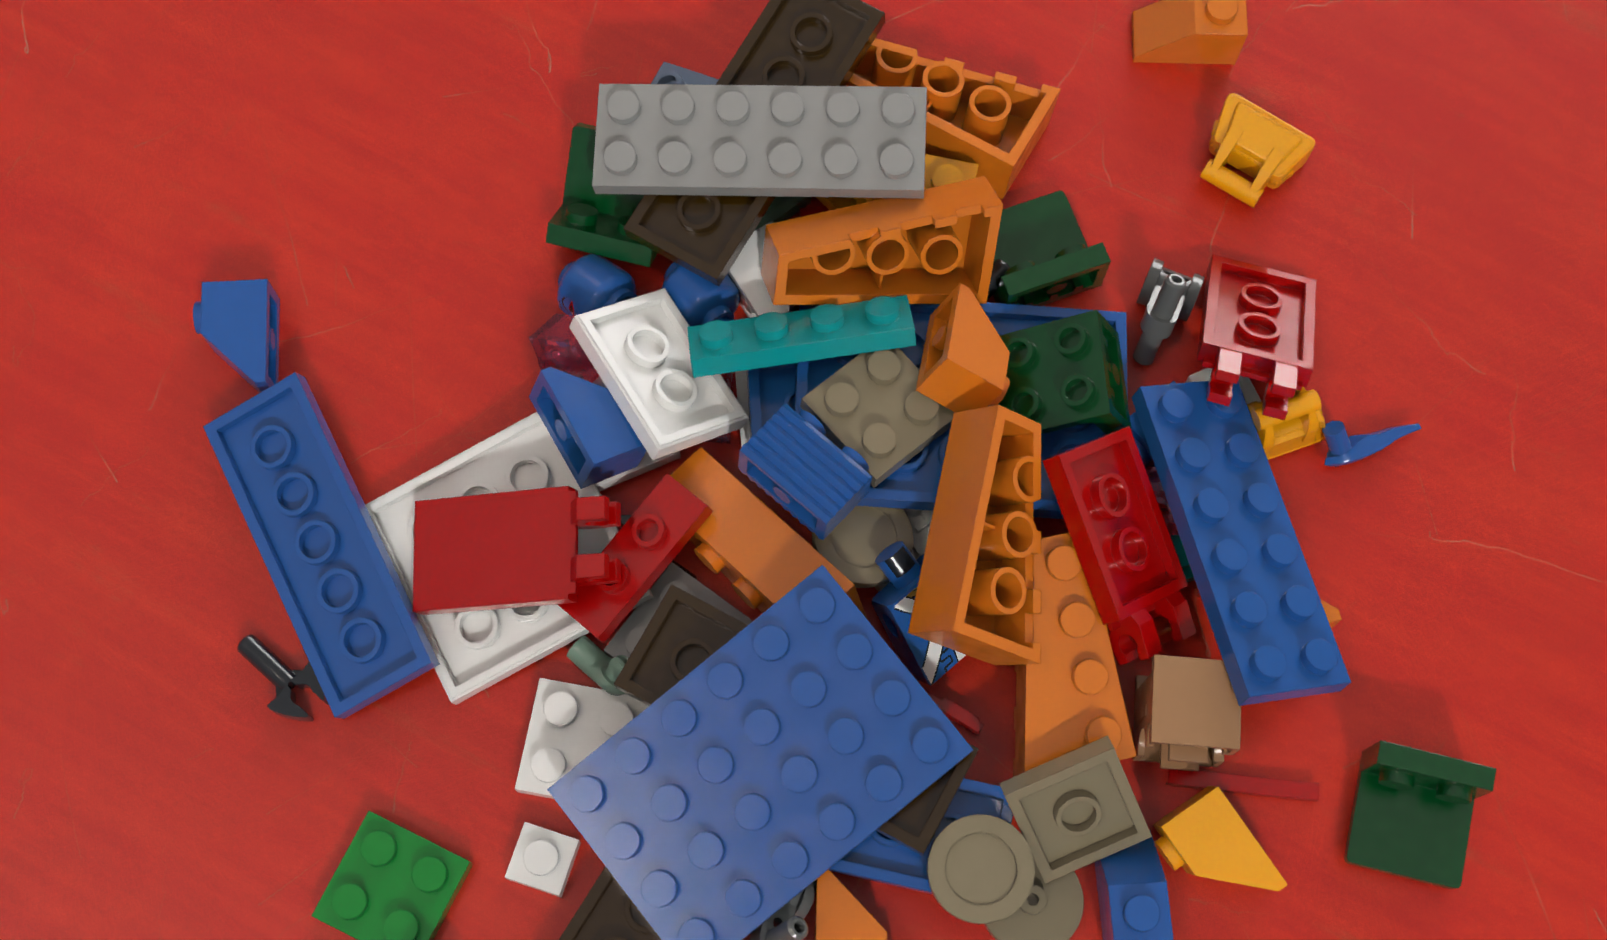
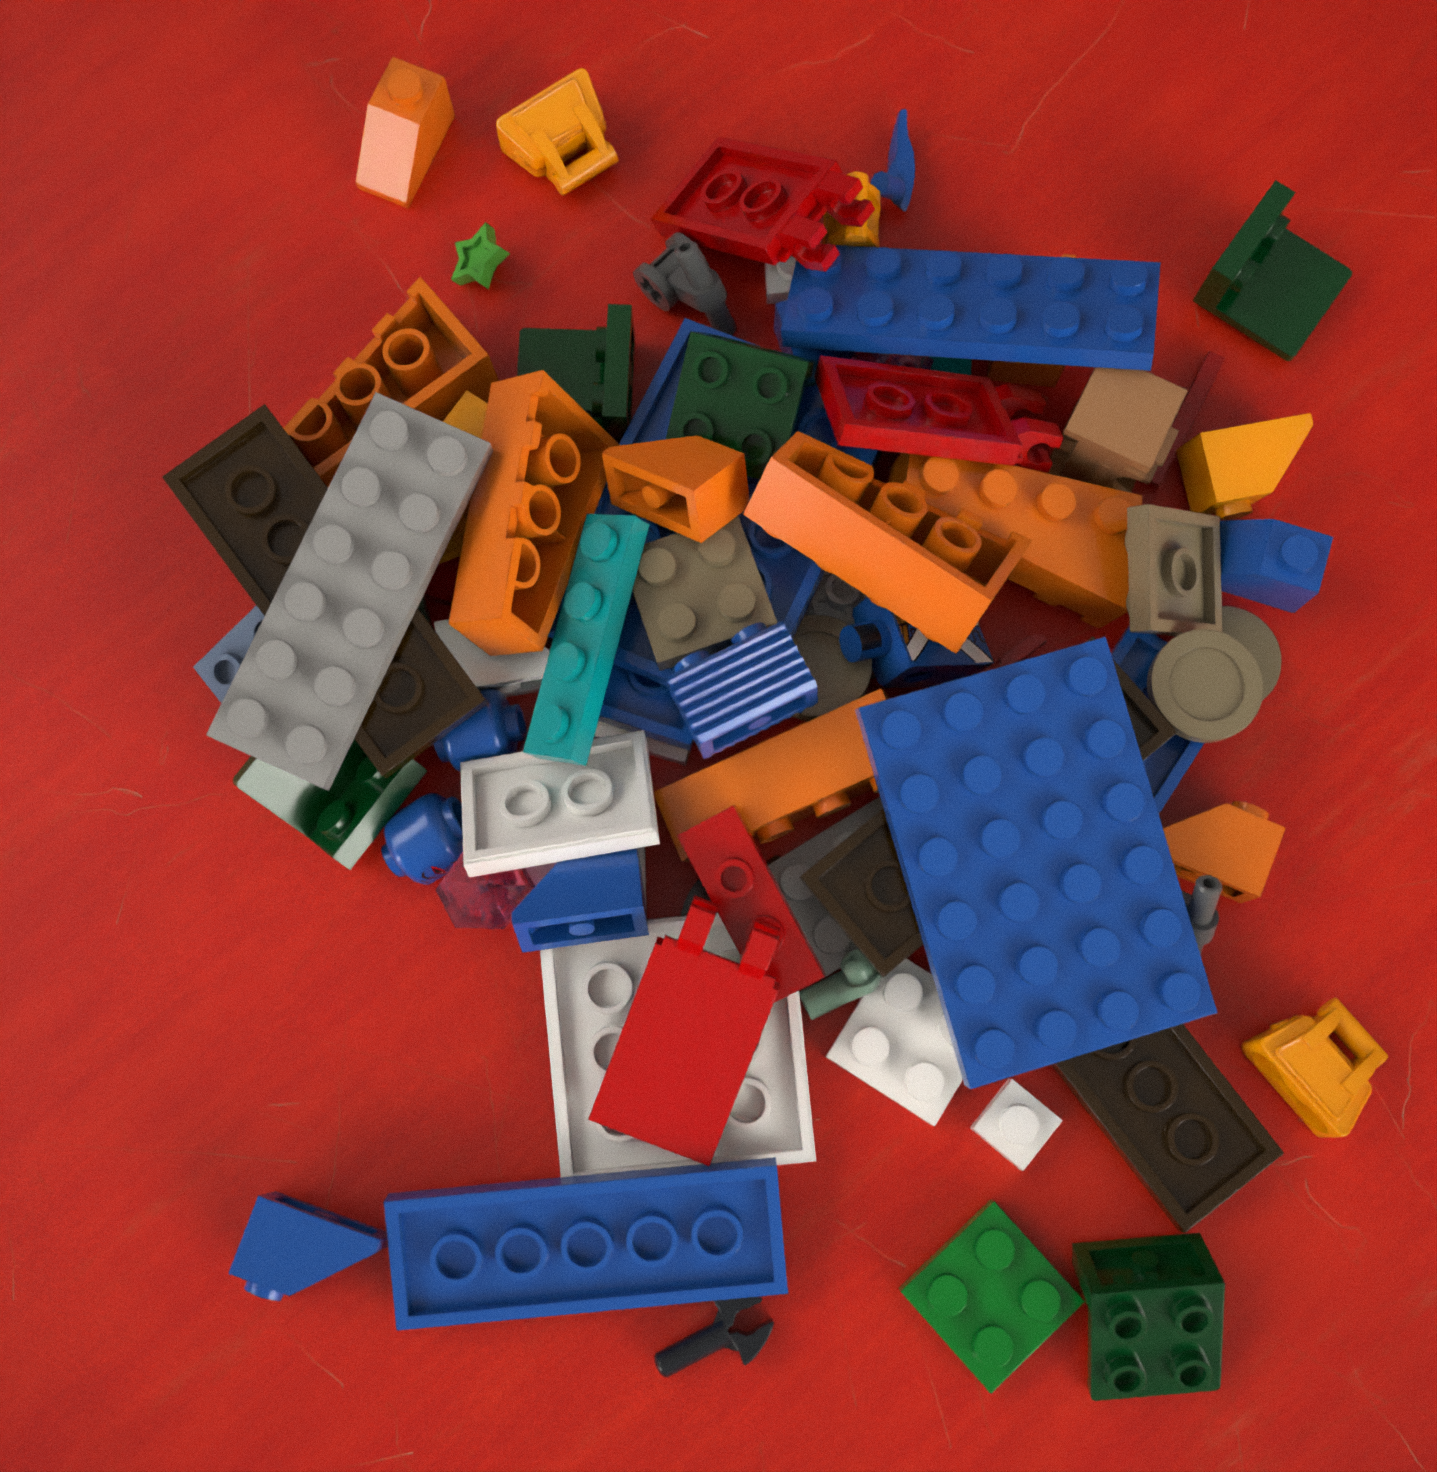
camera: 65 degrees left, 5 degrees up
none -> bright green piece [451,222,510,289]

